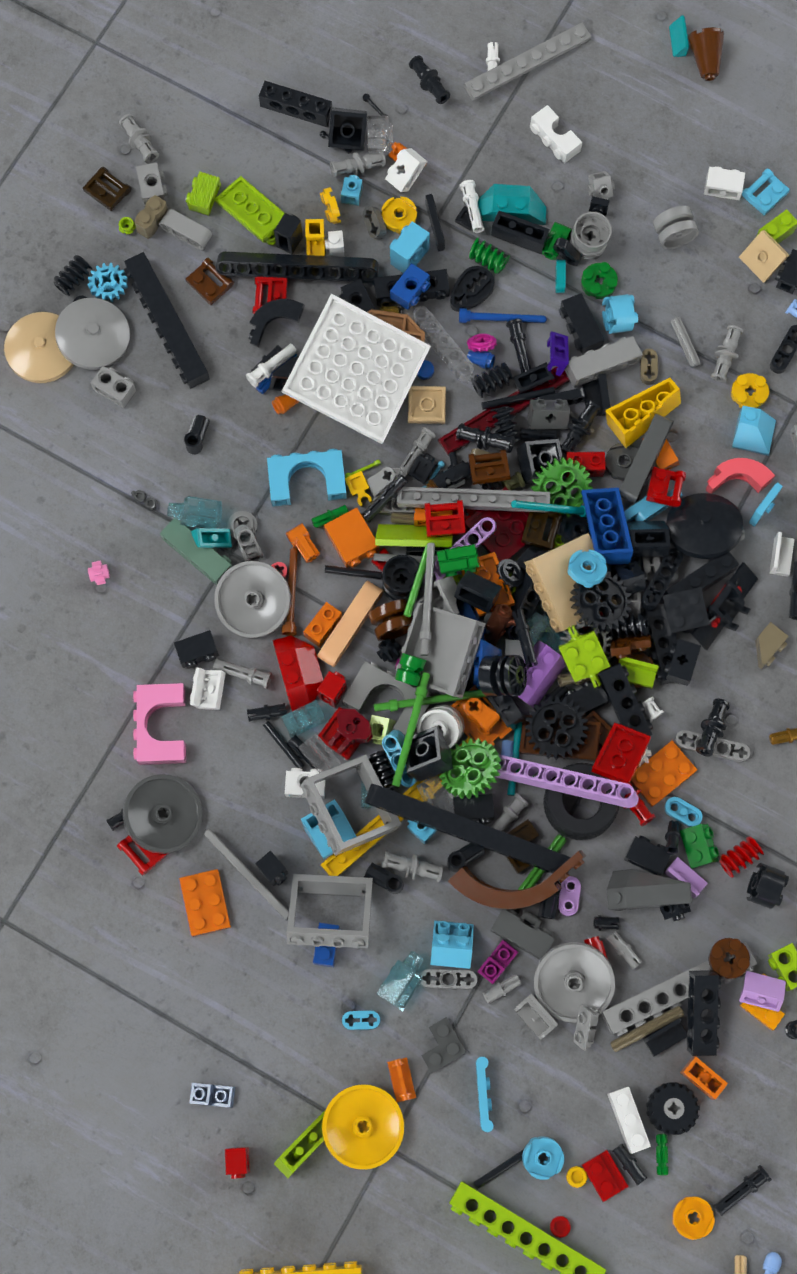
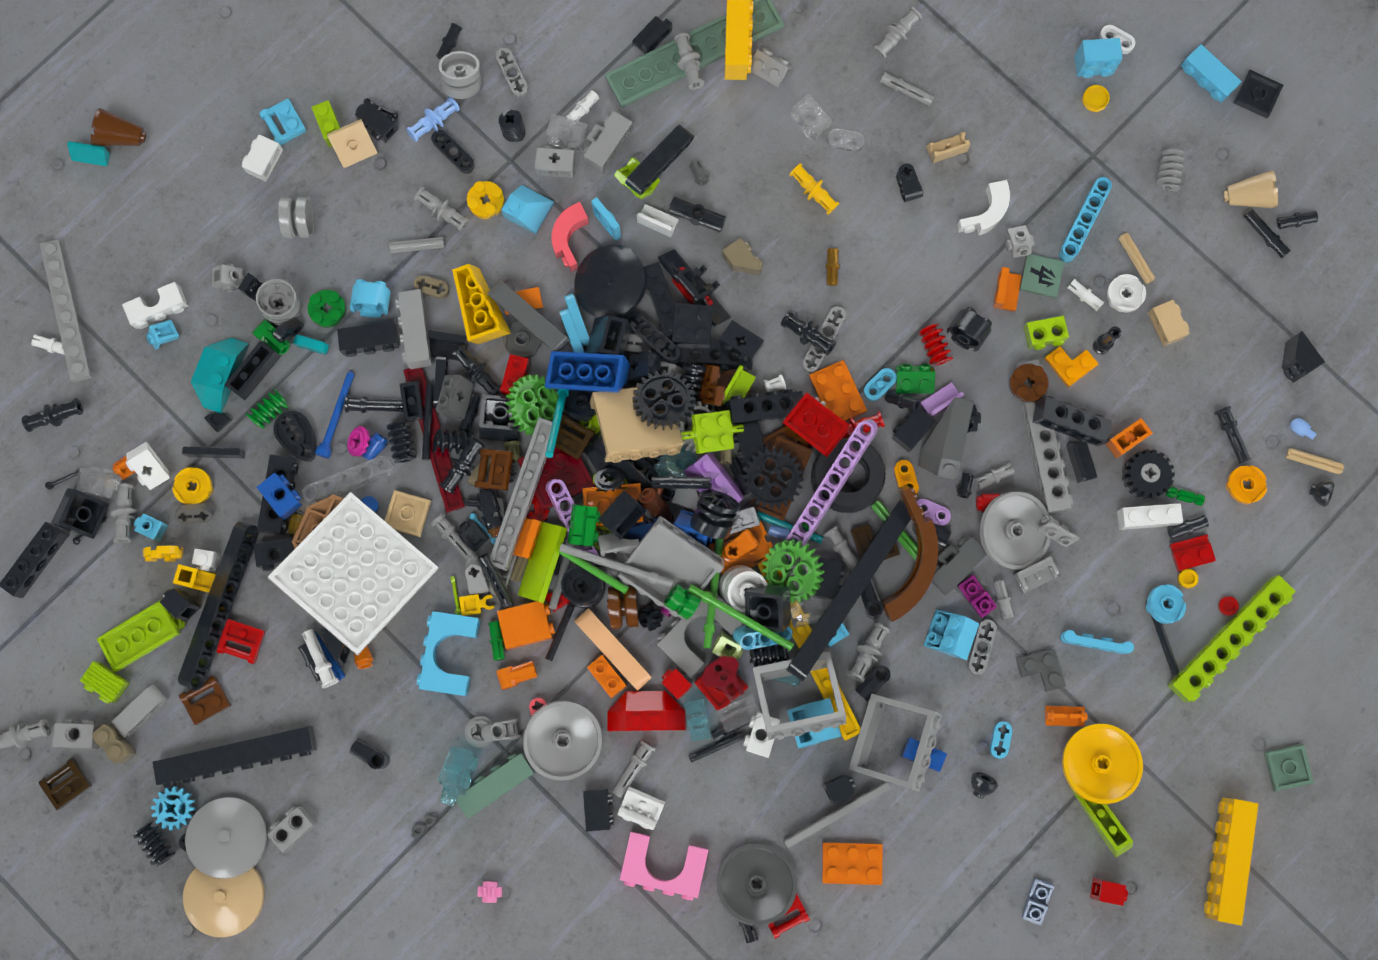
camera: 75 degrees left, 5 degrees up
lime plate [118,217,136,234] -> none
teal slope [191,528,232,548] -> none
black pin [247,703,287,722] -> none
black arch [248,299,305,347] -> none
dark orange piece [281,547,298,636] -> none
clear light blue hinge [377,951,424,1011] -> none
medium azure brick [389,221,430,273] -> none
red plate [424,500,465,537] -> none
white pin [460,180,484,233] -> none
dark purple hinge [547,331,569,376] -> none
medium azure plate [567,550,607,588] -> none
dark tan axle [610,1006,684,1052] -> none
red plate [646,467,686,507] -> none
lavender panel [739,971,786,1012] -> none
none -> medium azure bracket [146,320,179,350]
none -> light orange plate [894,460,919,494]
none -> black brick [971,772,998,799]

